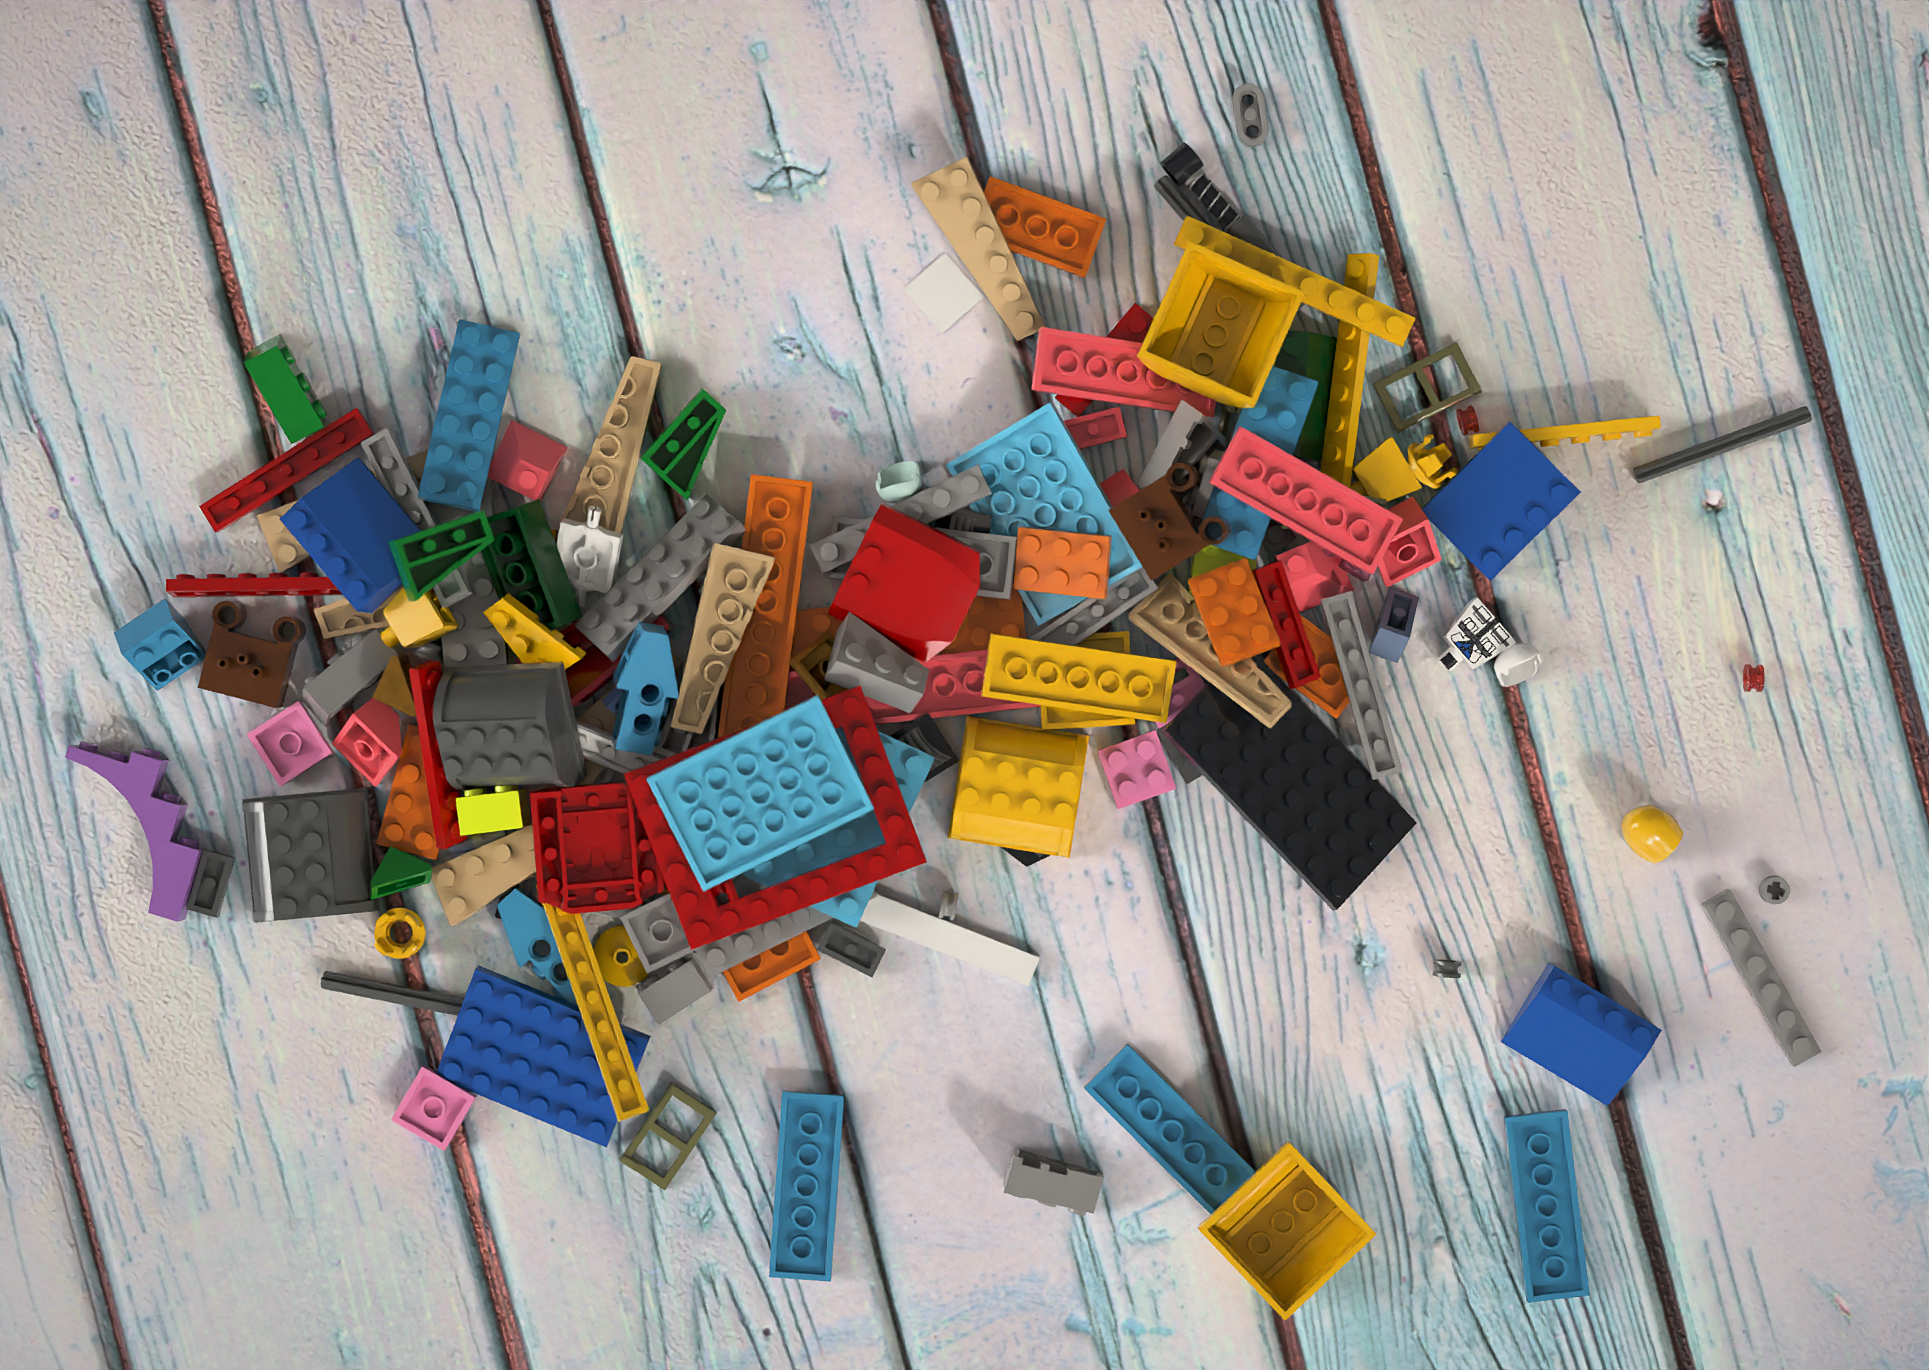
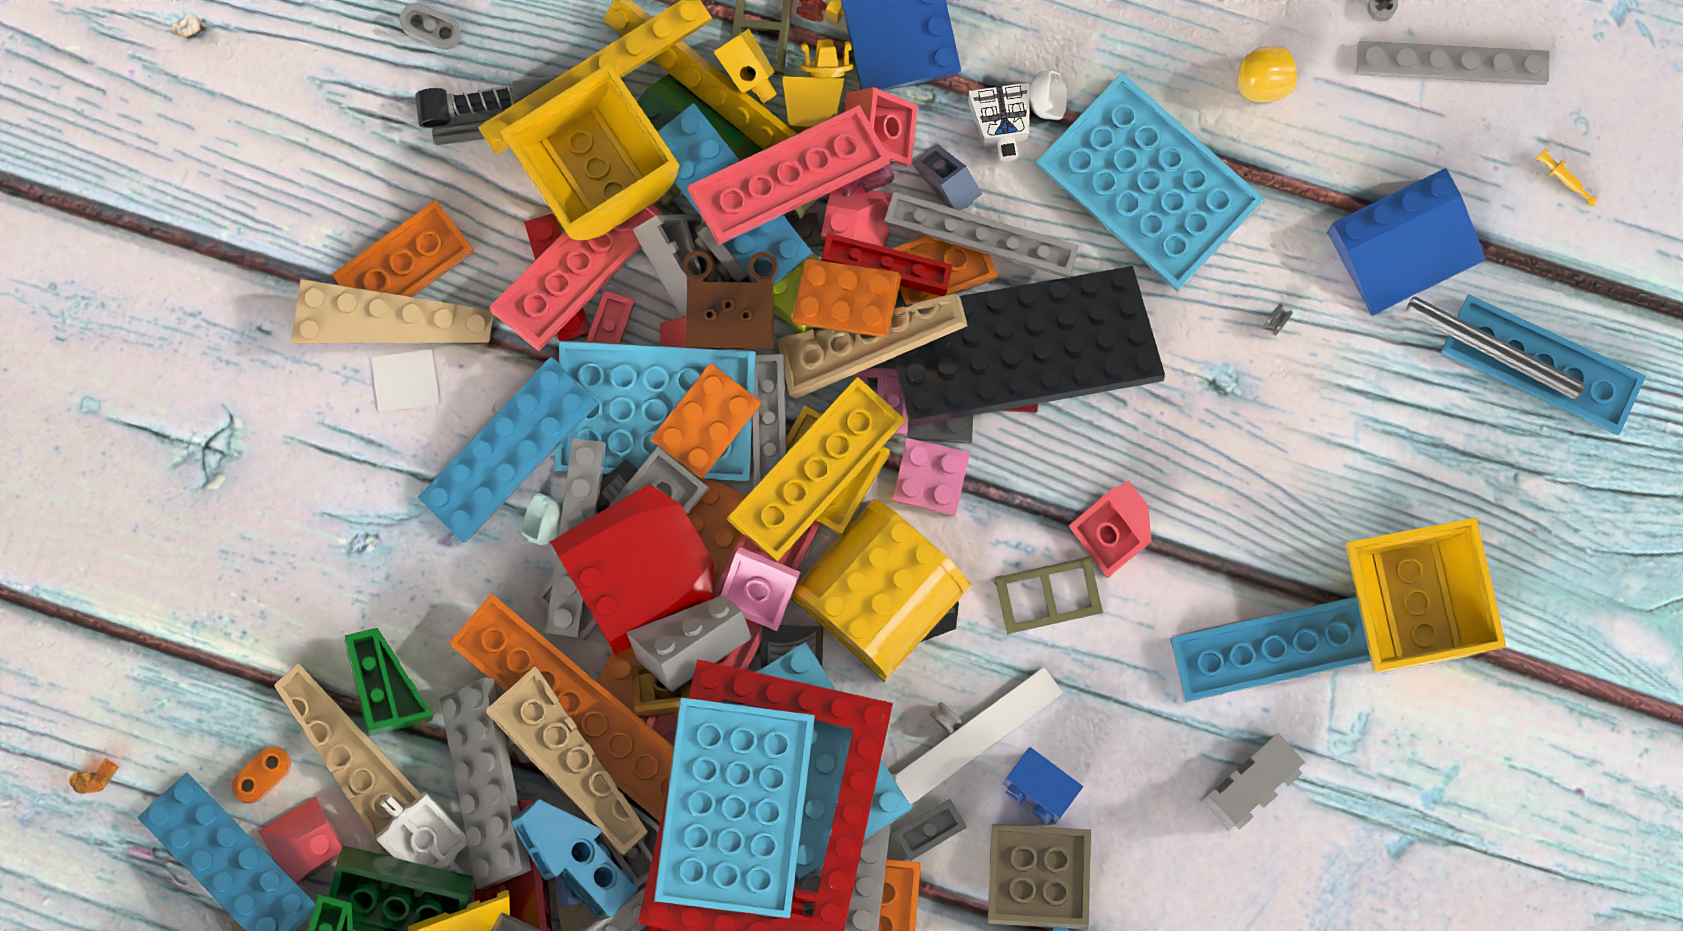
camera: 60 degrees left, 10 degrees down
none -> clear orange arm [69,758,119,794]
none -> orange plate [232,746,291,804]
none -> dark azure plate [418,357,598,543]
none -> yellow torso [714,28,777,104]
none -> bright pink plate [720,547,800,631]
none -> dark tan plate [988,824,1091,929]
none -> olive window [994,556,1103,634]
none -> blue brick [1003,747,1084,824]
none -> medium azure plate [1036,72,1264,292]
none -> coral slope [1069,480,1152,578]
none -> axle [1406,296,1585,399]
none -> yellow piece [1535,148,1597,206]

